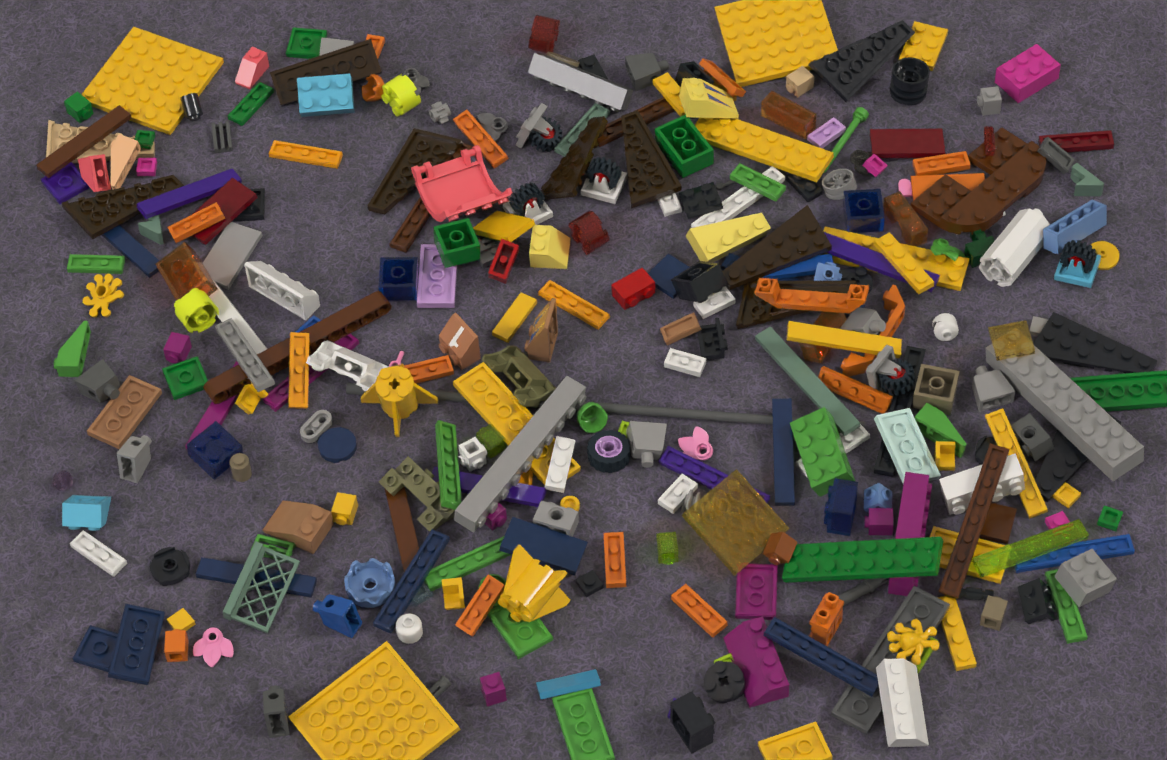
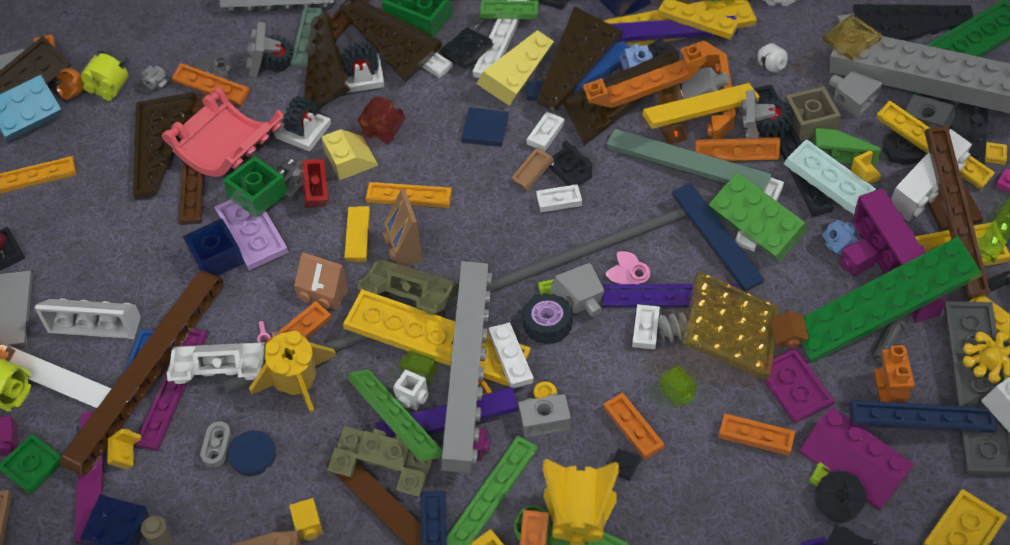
camera: 30 degrees left, 0 degrees up
light grey tile [215,318,275,392] -> none
light orange tile [288,332,309,409] -> none
yellow tile [473,211,535,242] -> none
dark blue tile [499,517,588,576] -> none
bright green hair [577,402,608,433] -> none
red brick [611,267,655,310] -> none
black brick [671,261,727,303] -> none
clear blue brick [824,478,858,536] -> none

